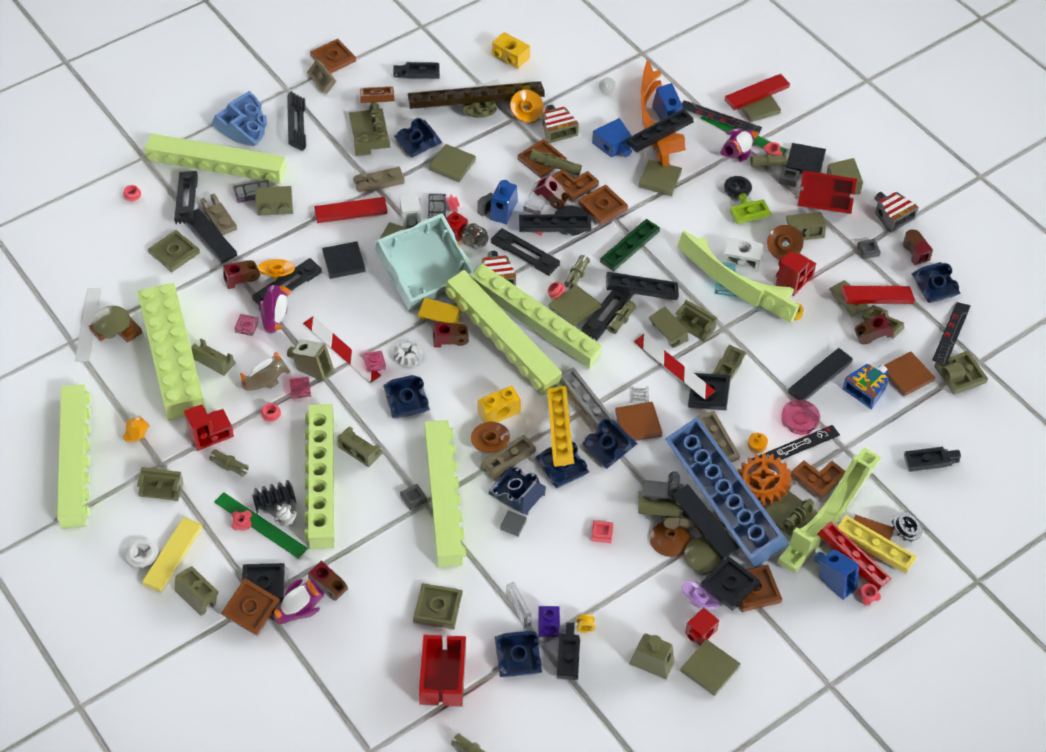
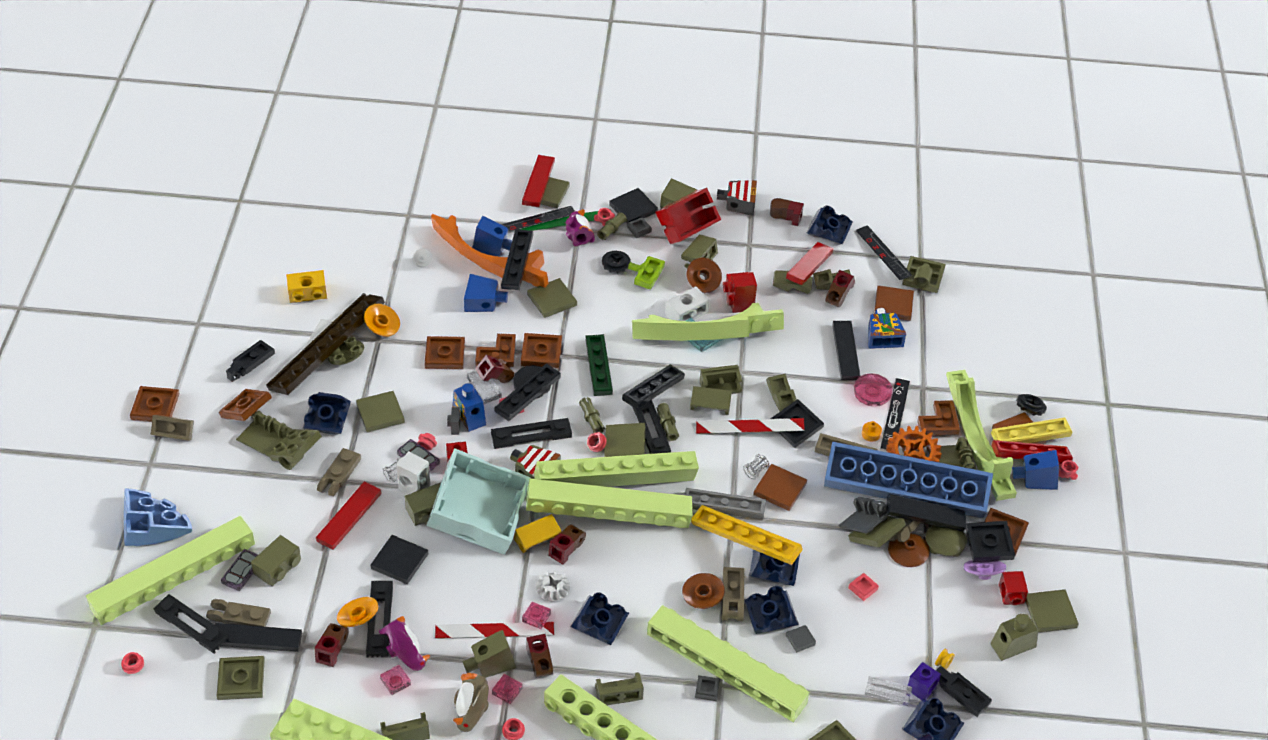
camera: 50 degrees left, 5 degrees down
black container [287,91,306,151] -> none
clear smoke head [461,223,489,250] -> none
yellow brick [477,385,521,423] -> none
olive pin [529,149,582,176] -> none
torso [542,104,579,143] -> none
dark blue slope [581,418,638,469] -> none
dark grey tile [857,239,881,259] -> none
black hinge [904,446,961,472] -> none
none -> leg [526,634,553,678]

